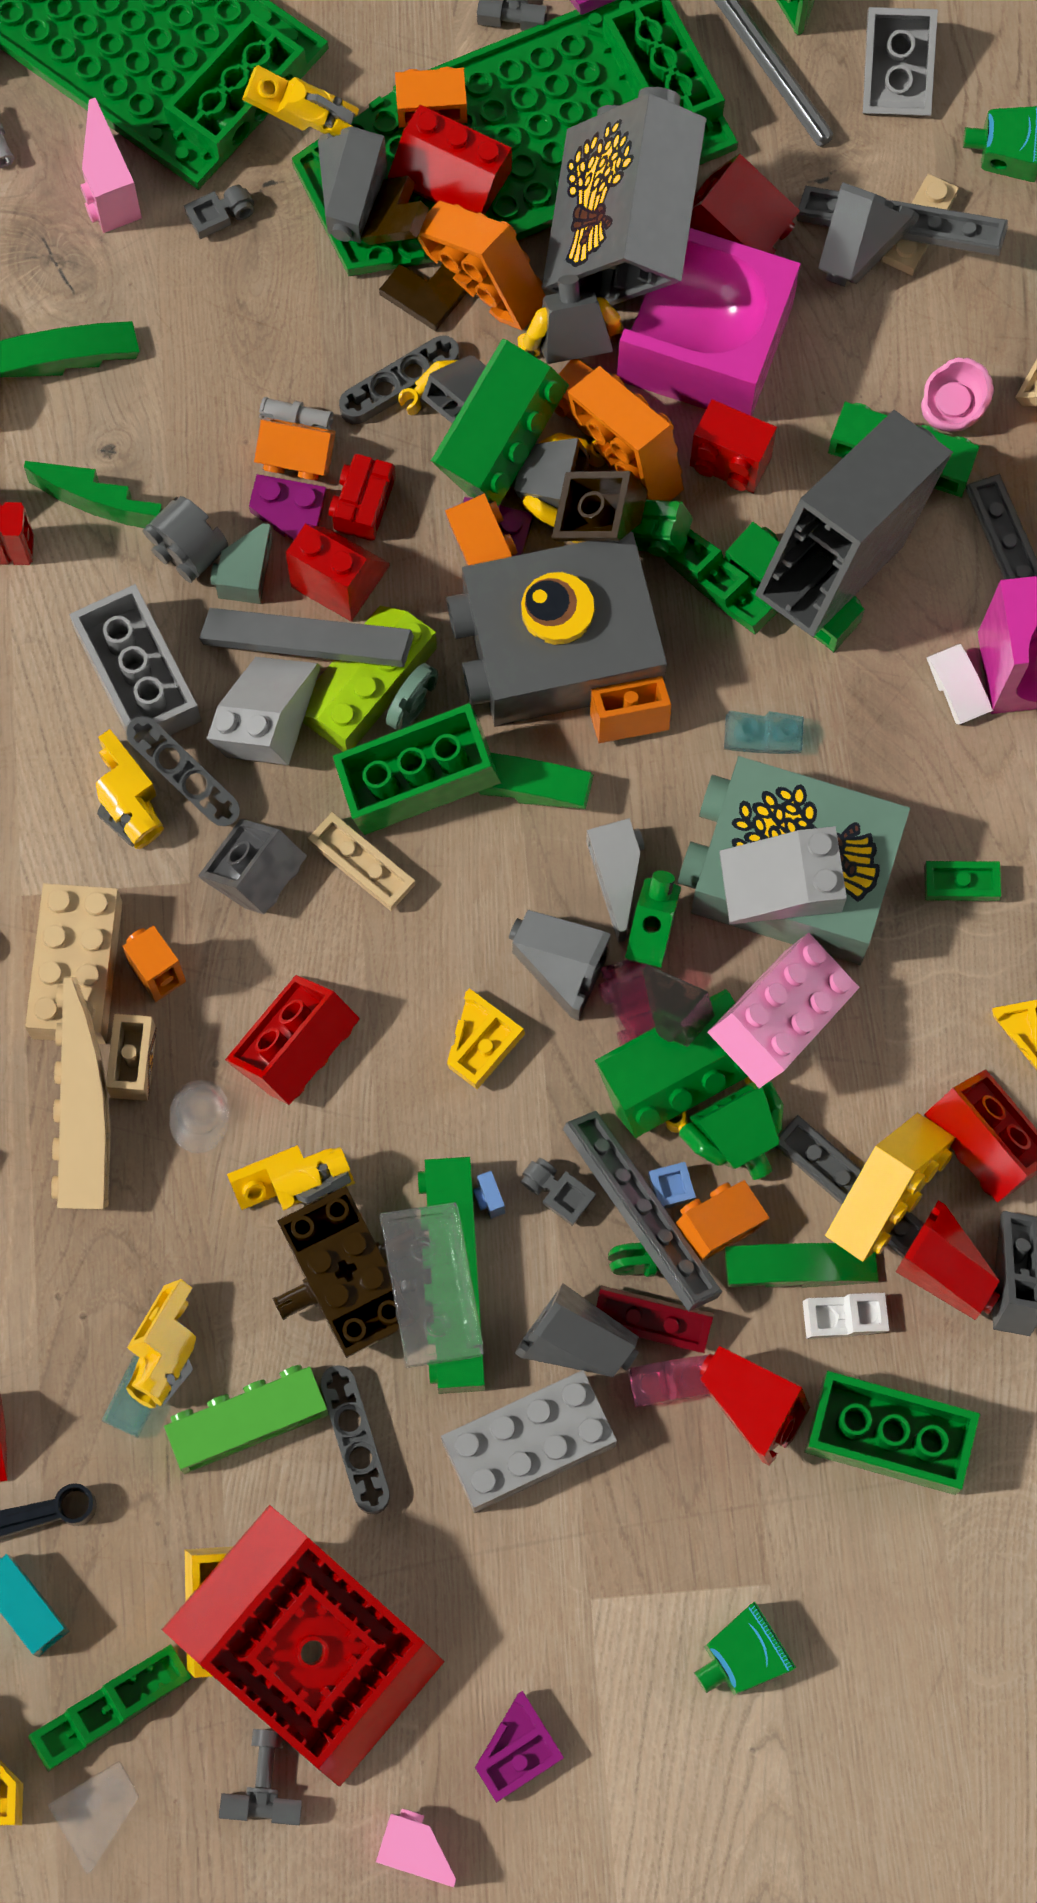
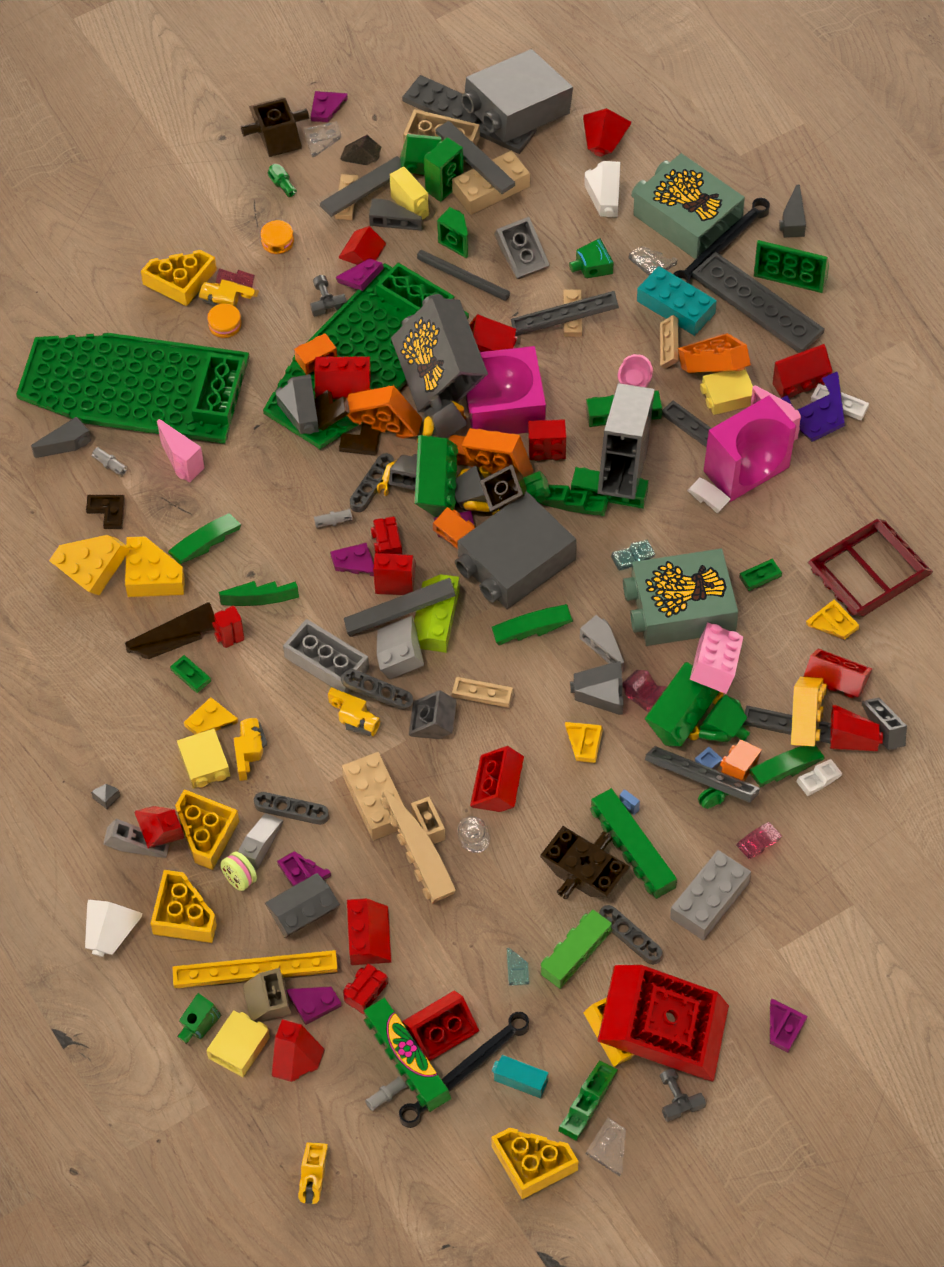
camera: 25 degrees left, 15 degrees down
orange brick [122,925,186,1002] -> none
yellow plate [126,1279,196,1408] -> none
dark grey brick [142,496,228,583] -> none
dark grey plate [183,185,254,239] -> none
sand green slope [211,523,273,604] -> none
yellow plate [227,1145,355,1211] -> none
yellow plate [242,65,359,137] -> none
orange brick [254,417,336,480] -> none
green brick [333,703,501,835] -> none
bright pink slope [376,1809,457,1887] -> none
clear container [379,1202,484,1368] -> none
sand green tile [386,663,438,731] -> none
dark grey slope [515,1283,639,1377] -> none
tile [521,572,595,645] -> none
dark grey plate [521,1157,596,1226] -> none
orange brick [590,676,671,743] -> none
dark red plate [596,1285,714,1353] -> none
green torso [625,870,681,968] -> none
clear smoke slope [643,965,715,1047] -> none
green torso [694,1602,796,1695] -> none
red slope [700,1346,810,1466] -> none
light grey slope [719,826,847,925] -> none
green brick [804,1371,980,1495] -> none
dark grey slope [818,182,919,287] -> none

